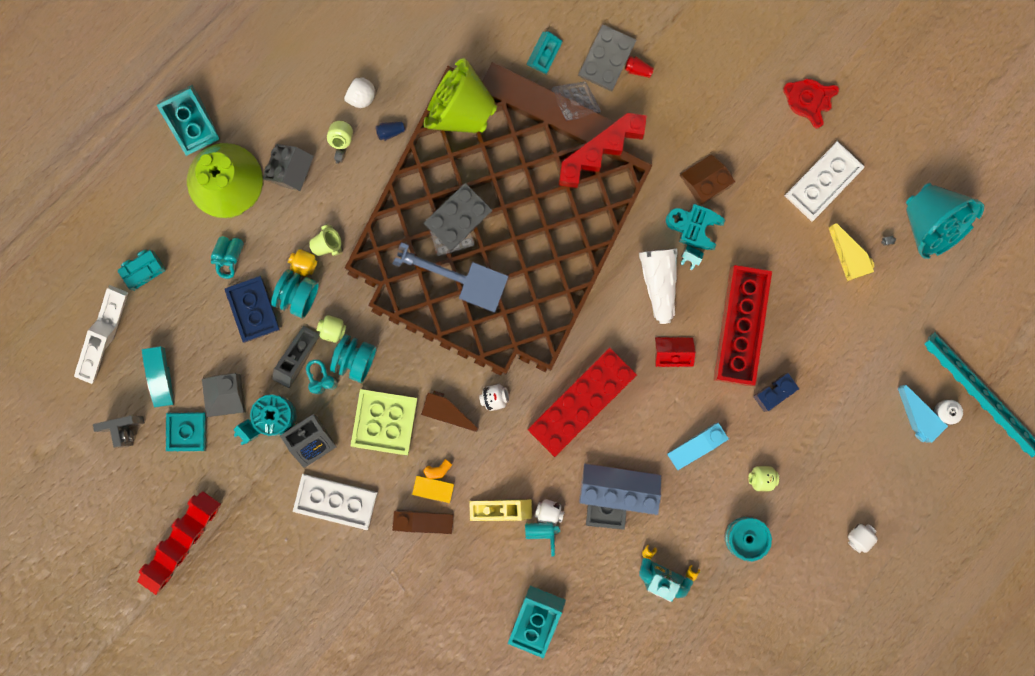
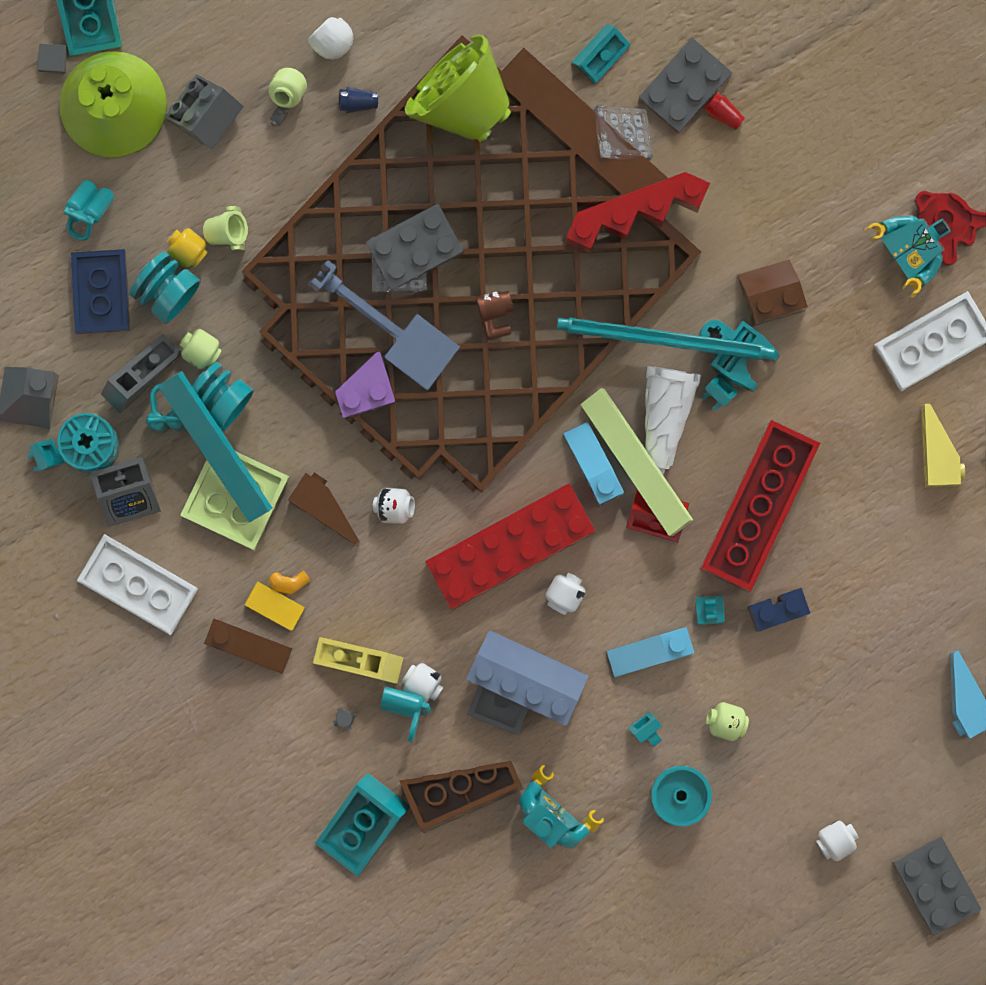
camera: 20 degrees right, 0 degrees up
none -> dark grey tile [38,44,67,74]
none -> teal tile [158,371,273,523]
none -> dark grey piece [333,707,356,731]
none -> medium lavender wing [335,352,396,419]
none -> reddish brown wedge [399,761,524,834]
none -> copper piece [476,291,514,340]
none -> white head [545,572,586,615]
none -> teal piece [557,317,775,360]
none -> medium azure slope [563,422,624,507]
none -> yellowish green tile [580,388,693,536]
none -> teal tile [628,711,662,747]
none -> teal tile [695,595,725,625]
none -> teal torso [865,215,951,298]
none -> dark grey plate [892,836,982,936]

